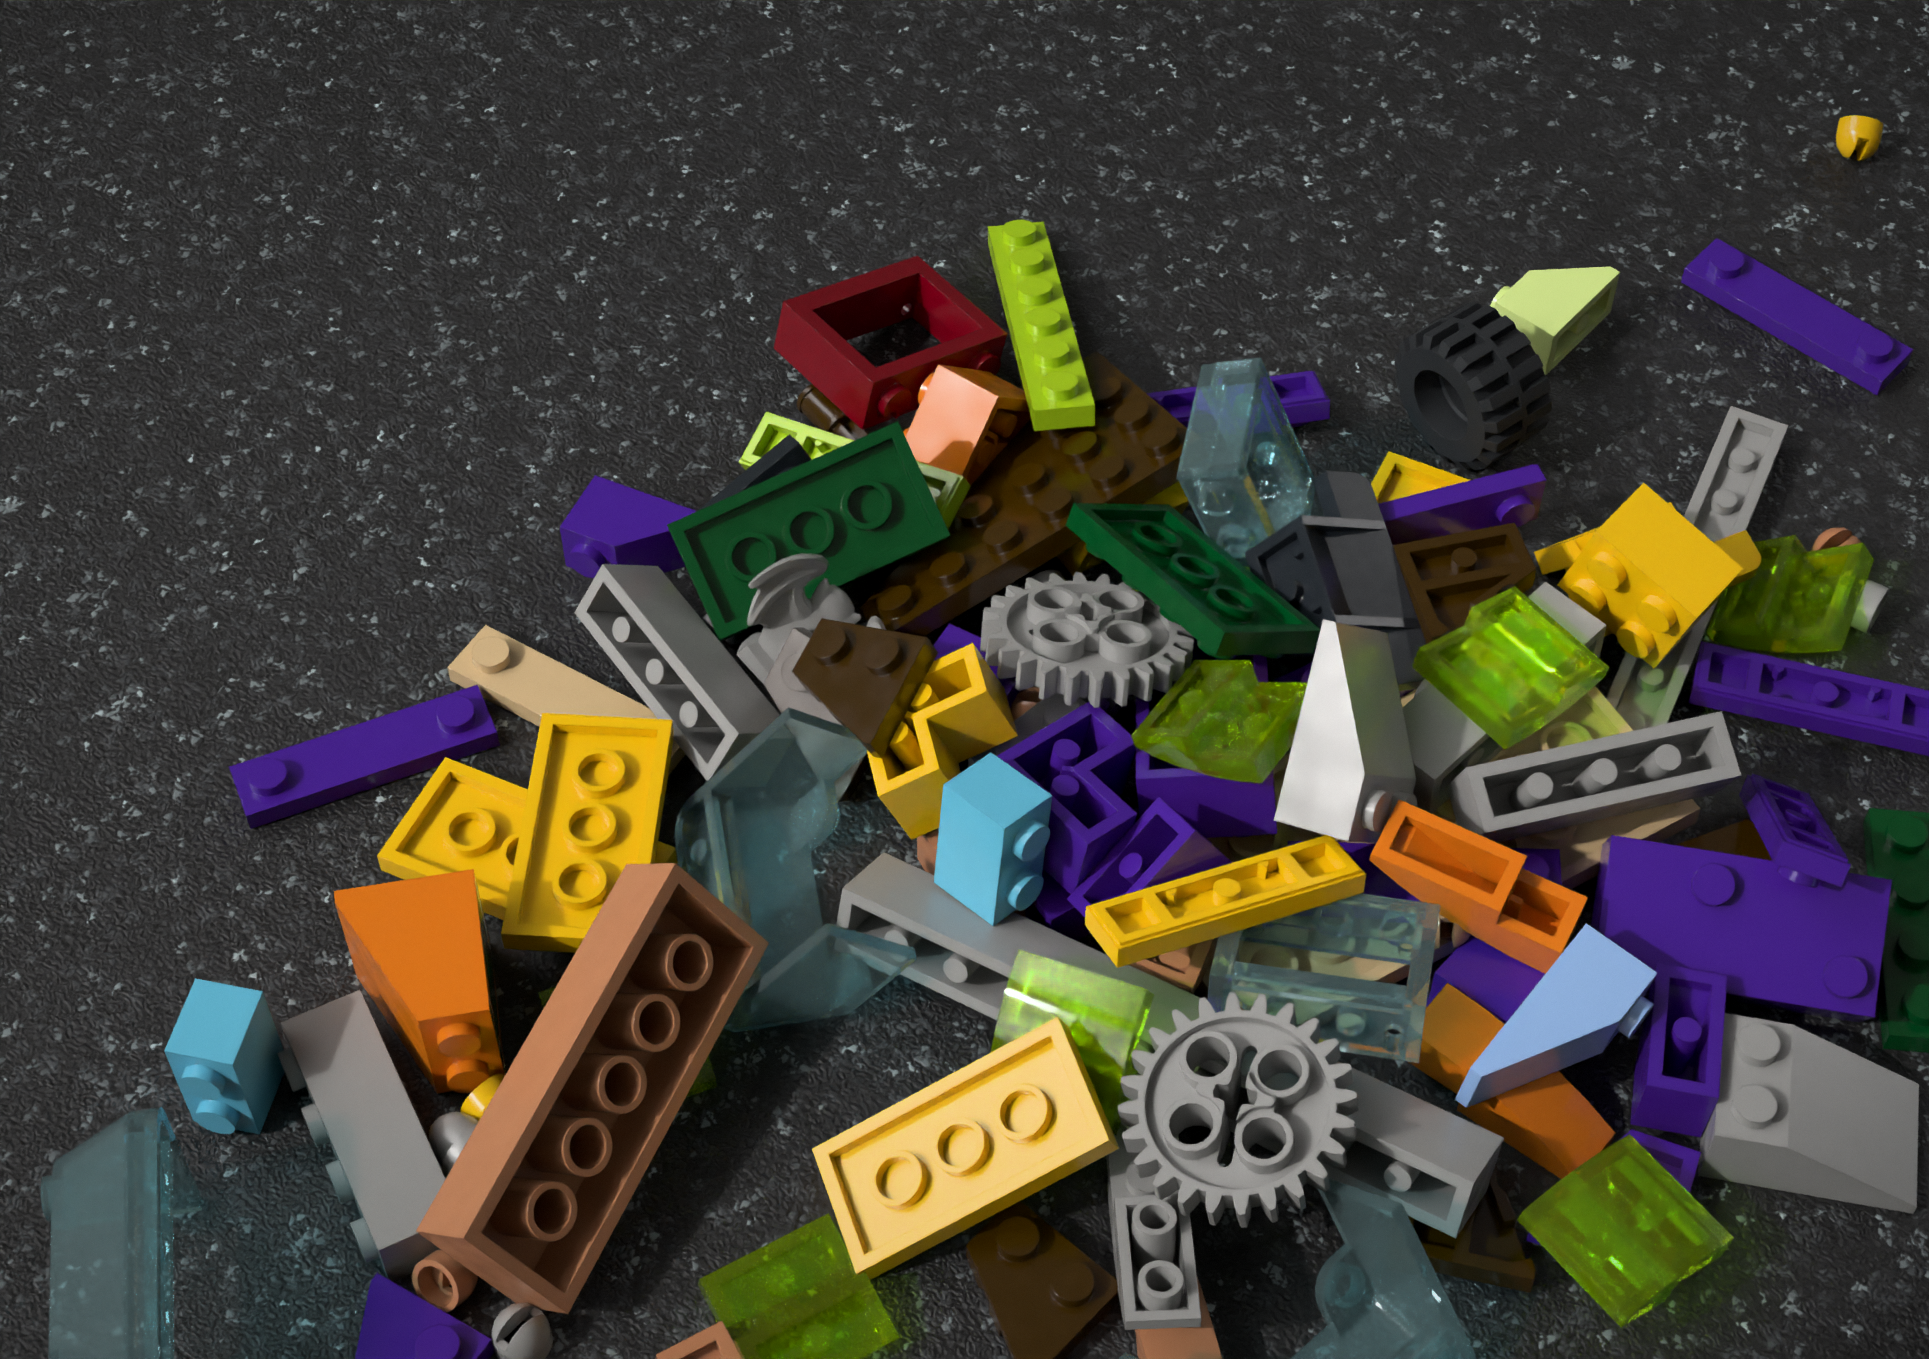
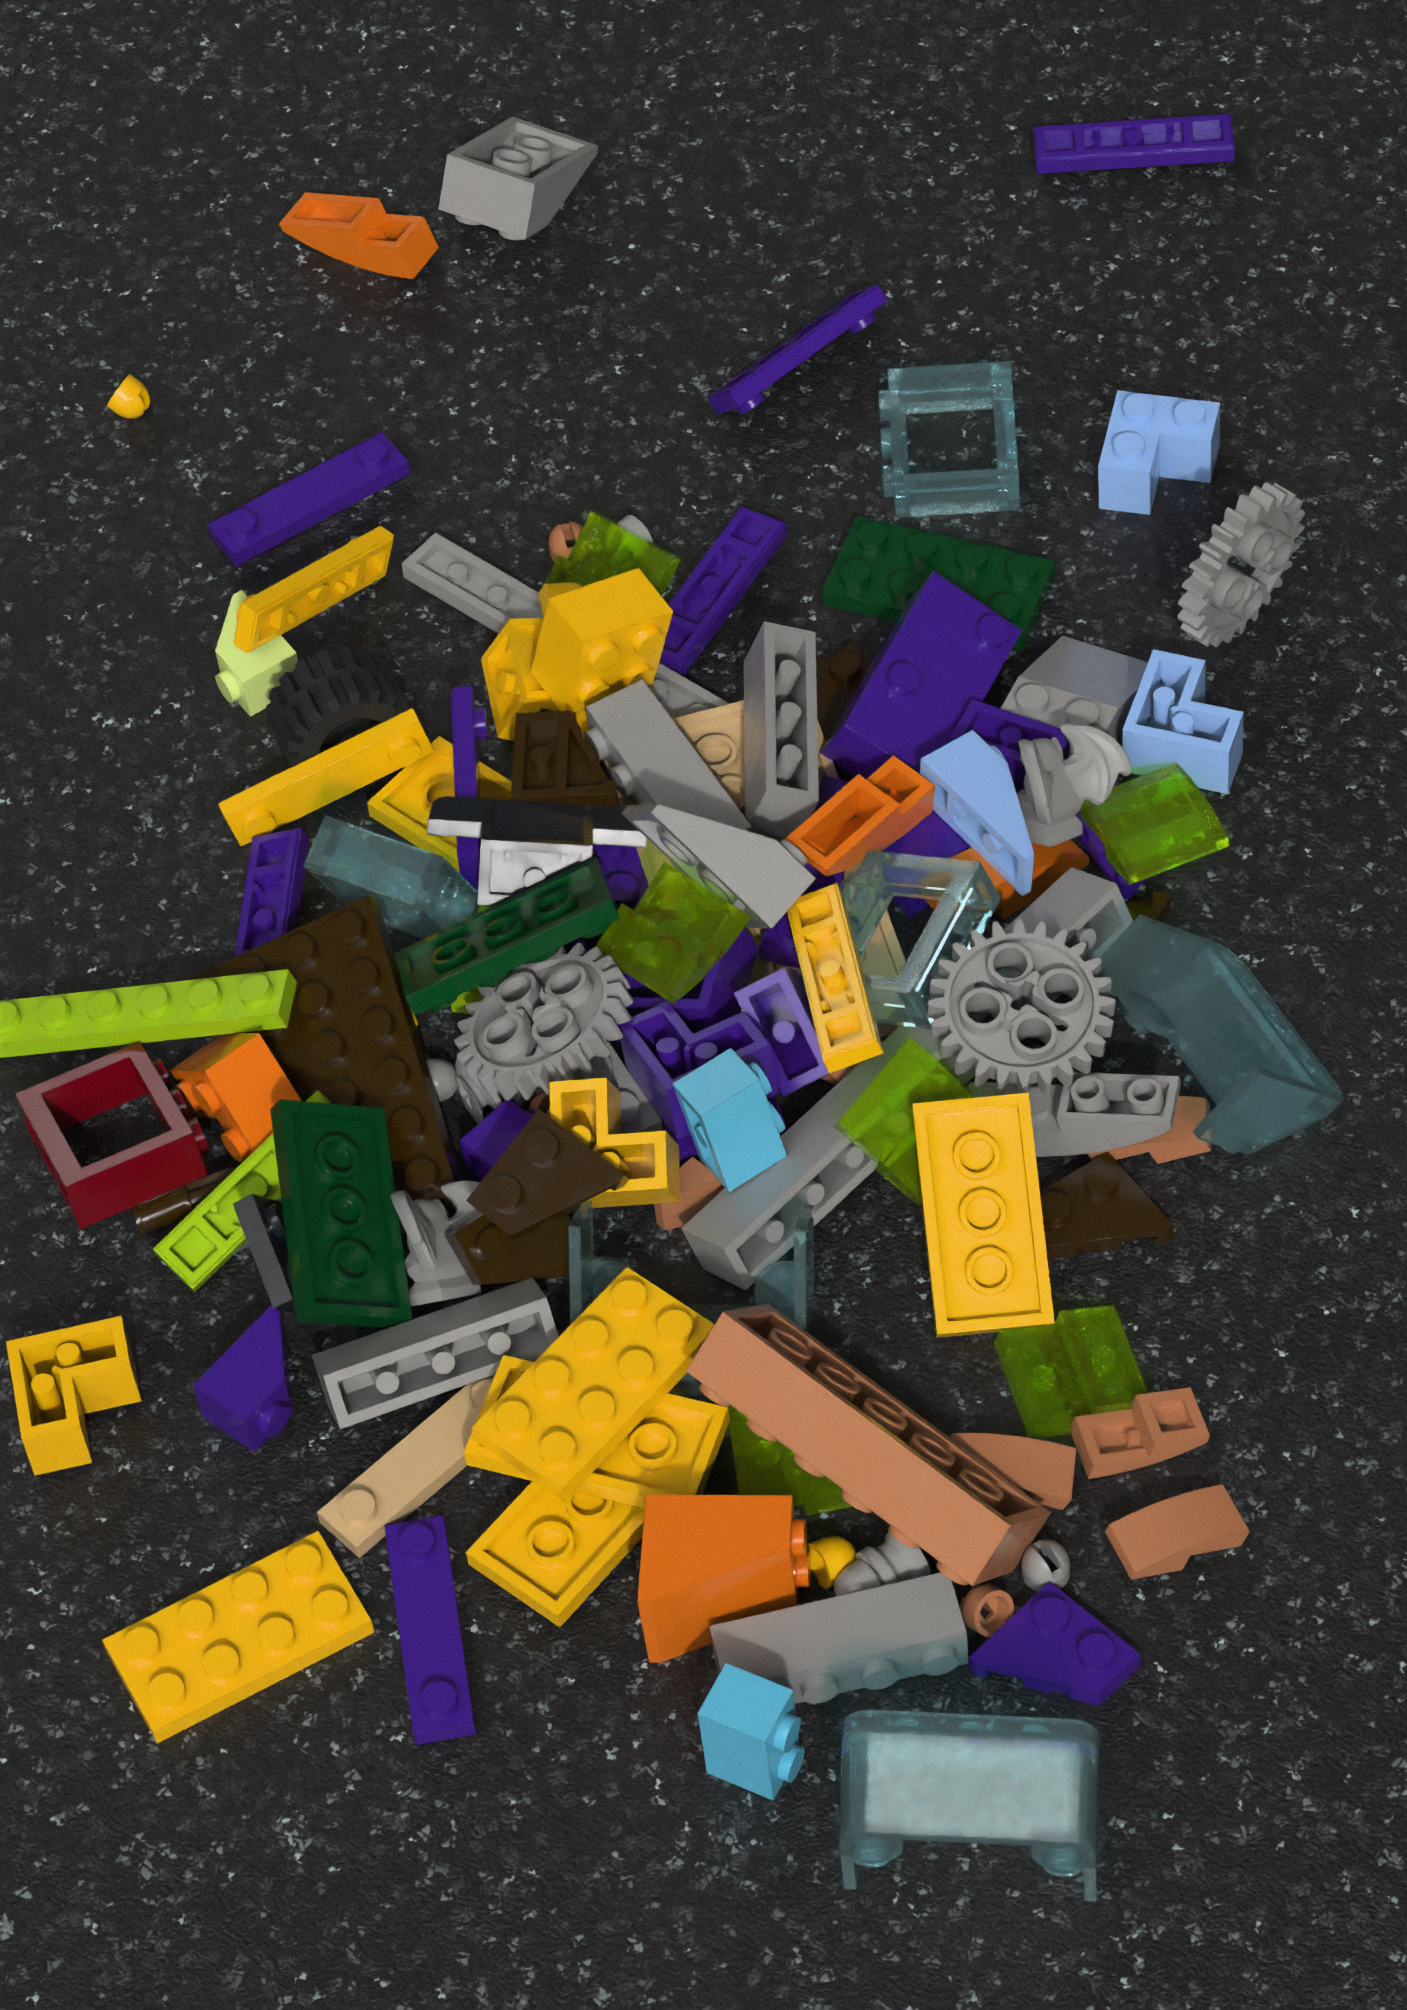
camera: 70 degrees left, 0 degrees up
clear neon green slope [1412,586,1609,750] -> none
dark purple plate [1739,773,1851,888] -> none
none -> yellow brick [6,1316,141,1476]
none -> yellow plate [102,1531,375,1744]
none -> yellow plate [218,708,434,847]
none -> yellow plate [233,525,394,653]
none -> yellow plate [471,1267,715,1502]
none -> nougat slope [949,1433,1076,1510]
none -> light grey animal [1017,723,1132,847]
none -> light blue brick [1122,649,1244,794]

